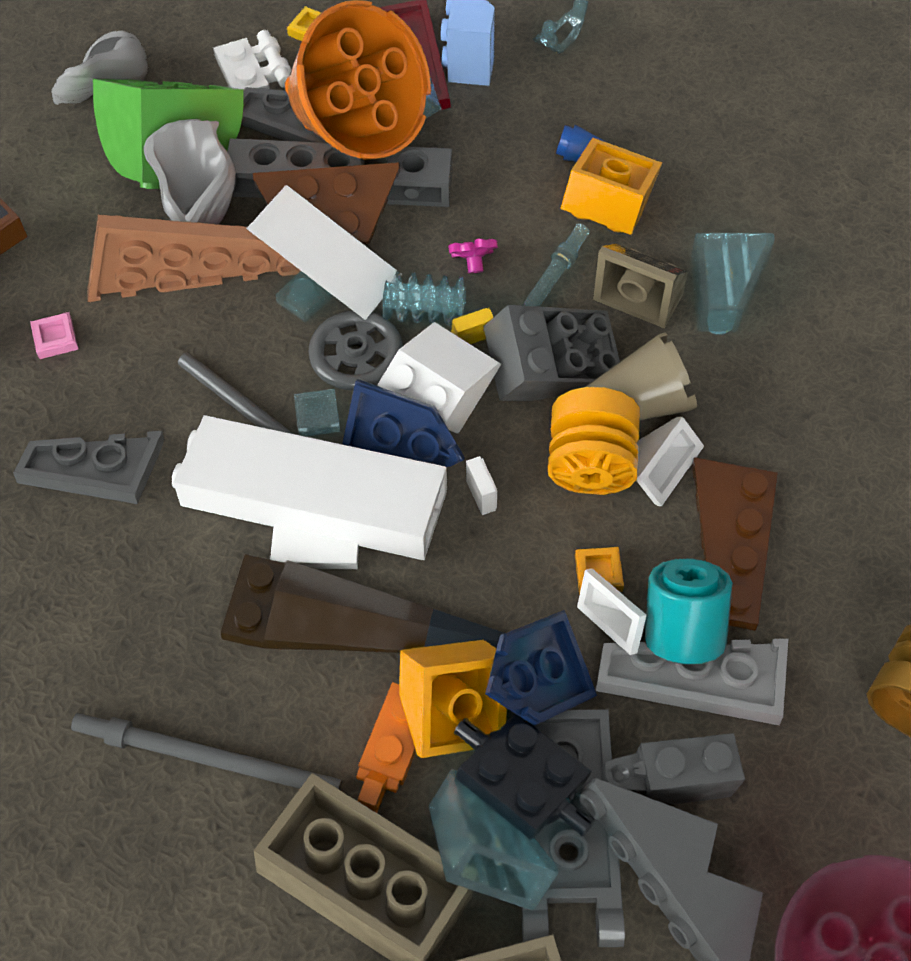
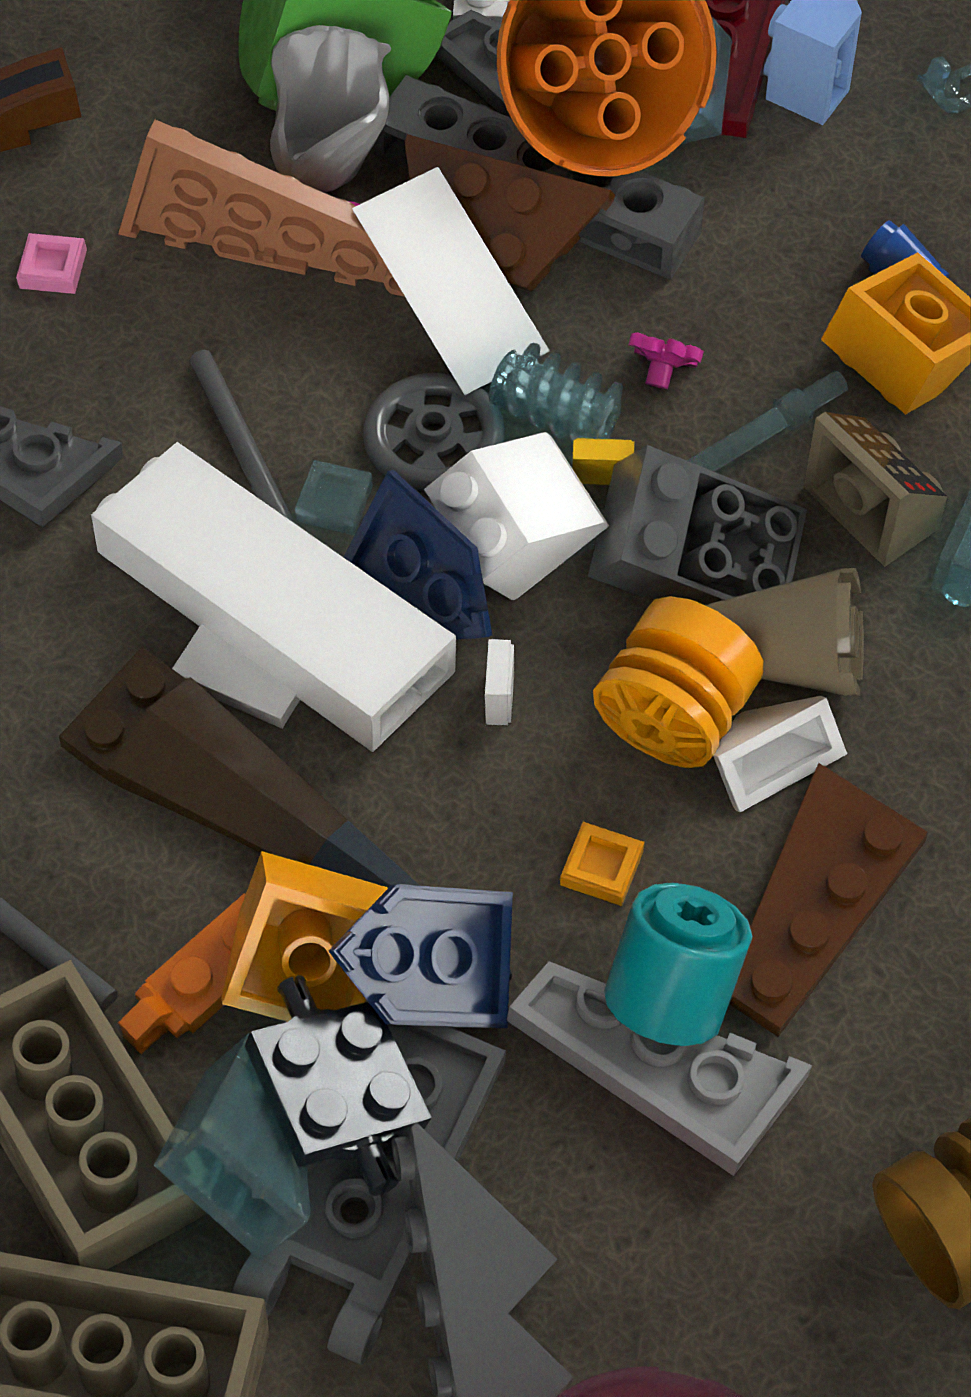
camera: 25 degrees right, 0 degrees up
clear light blue plate [275,271,332,323] -> none
white slope [577,568,647,655] -> none
dark grey hinge [602,733,745,805] -> none

